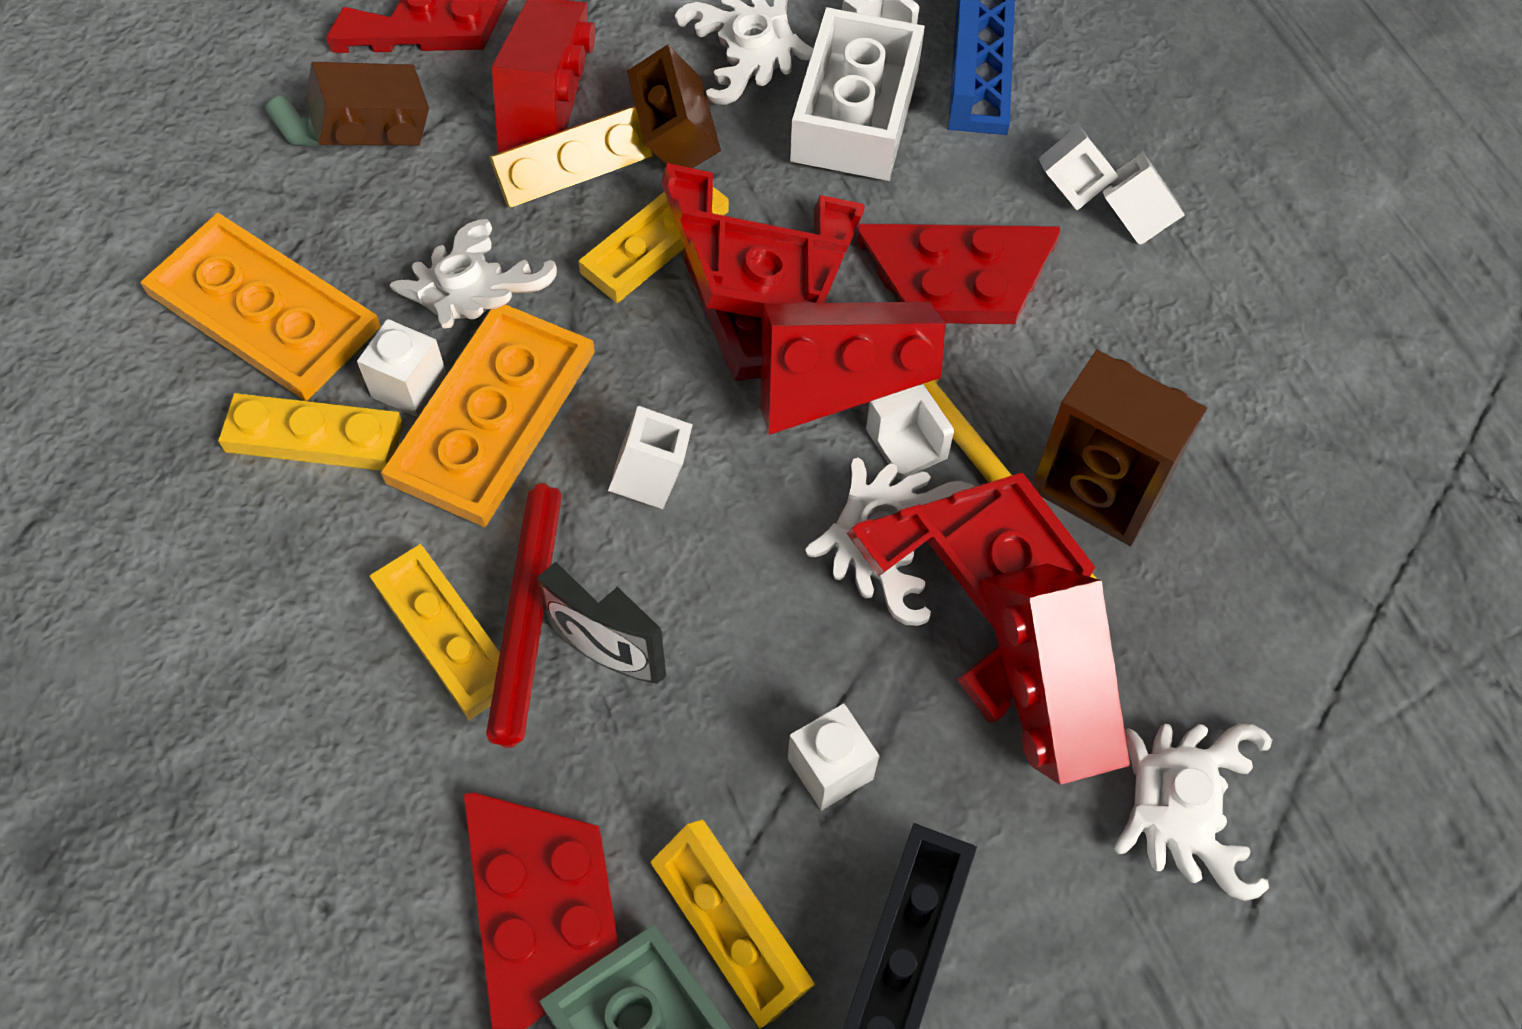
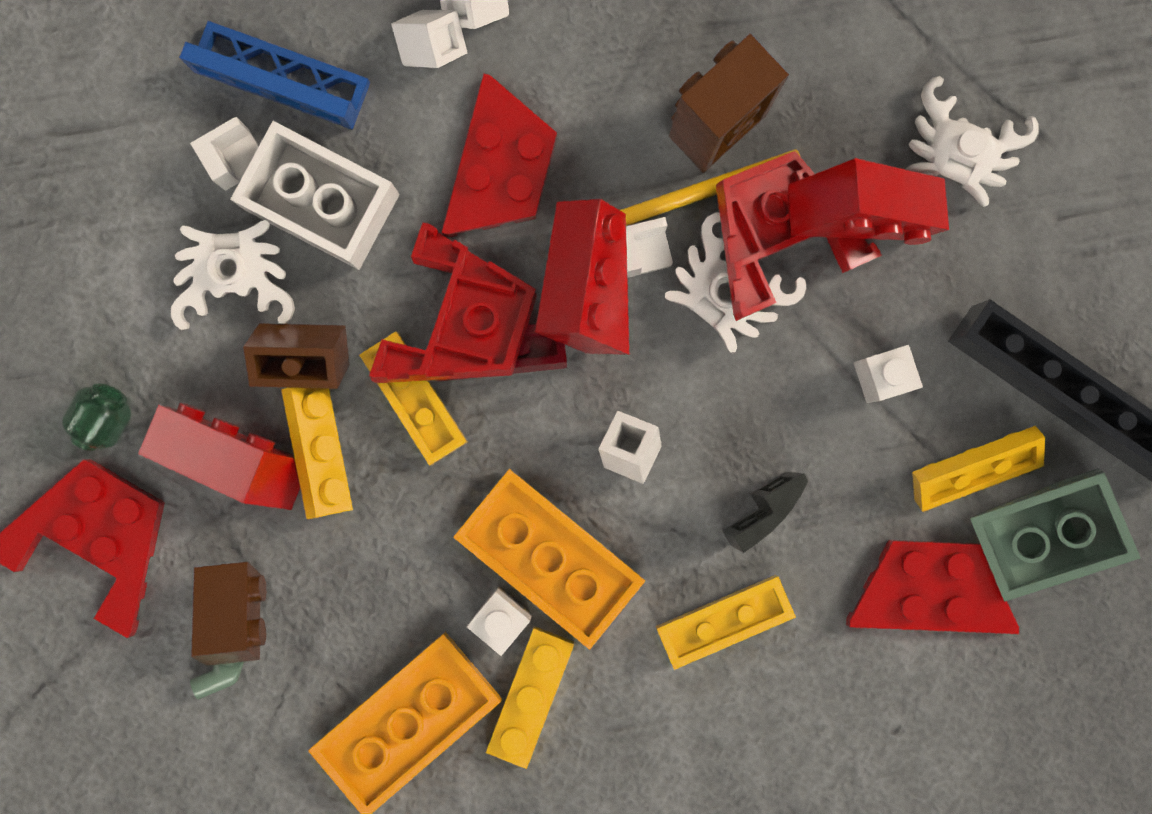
camera: 75 degrees left, 25 degrees up
white animal [390,219,557,329] -> none
red axle [486,483,562,748] -> none

